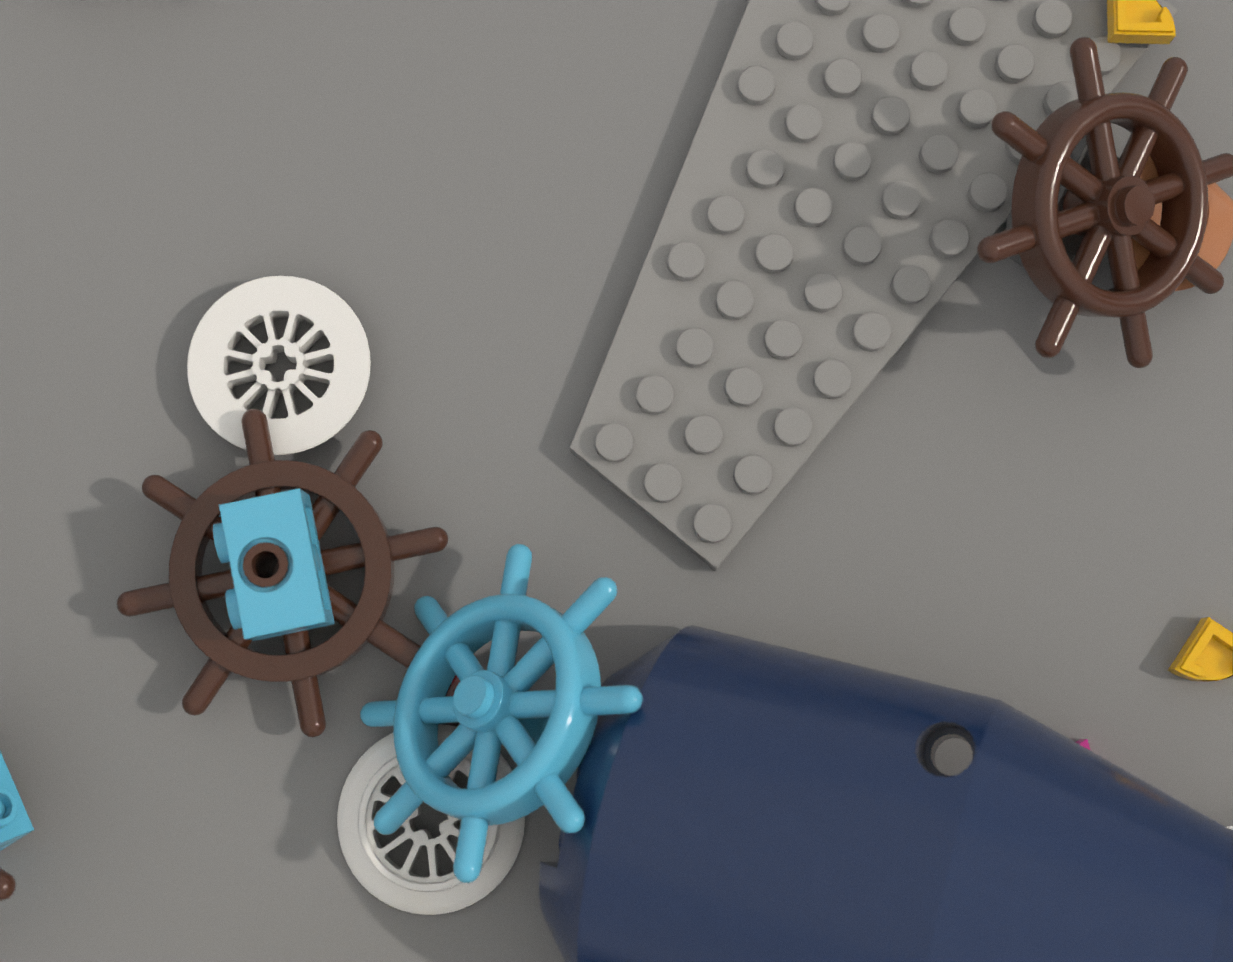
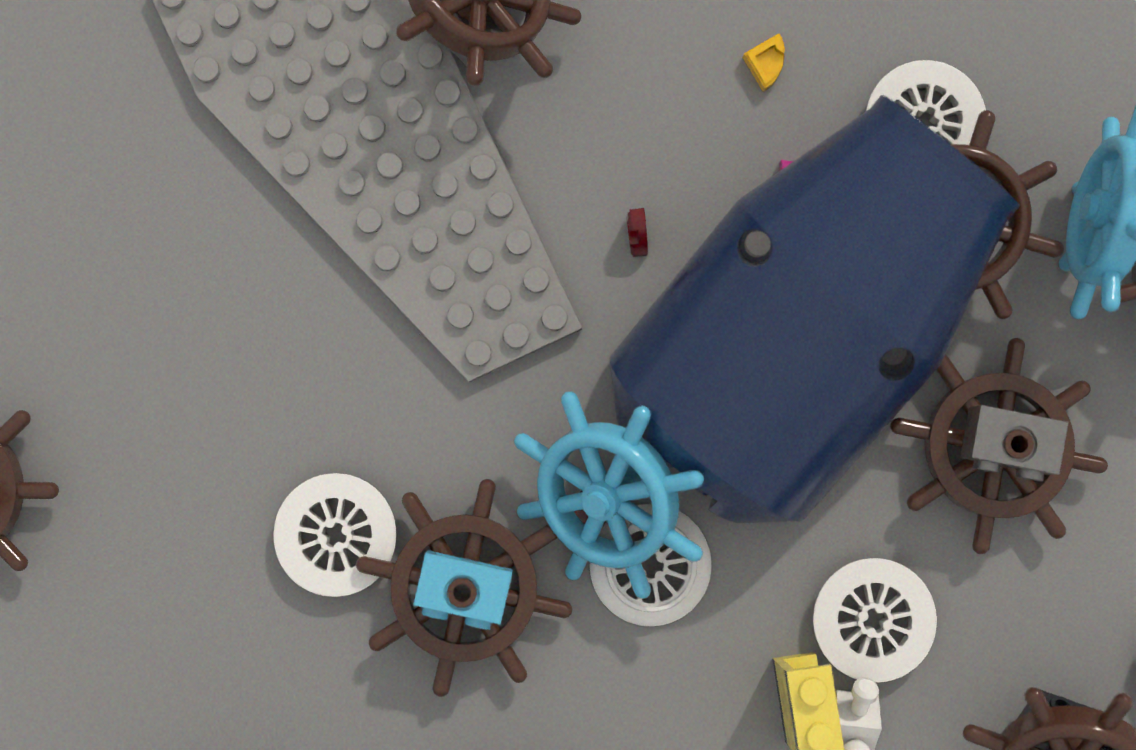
camera: 60 degrees left, 5 degrees up
none -> dark red tile [626,208,648,257]

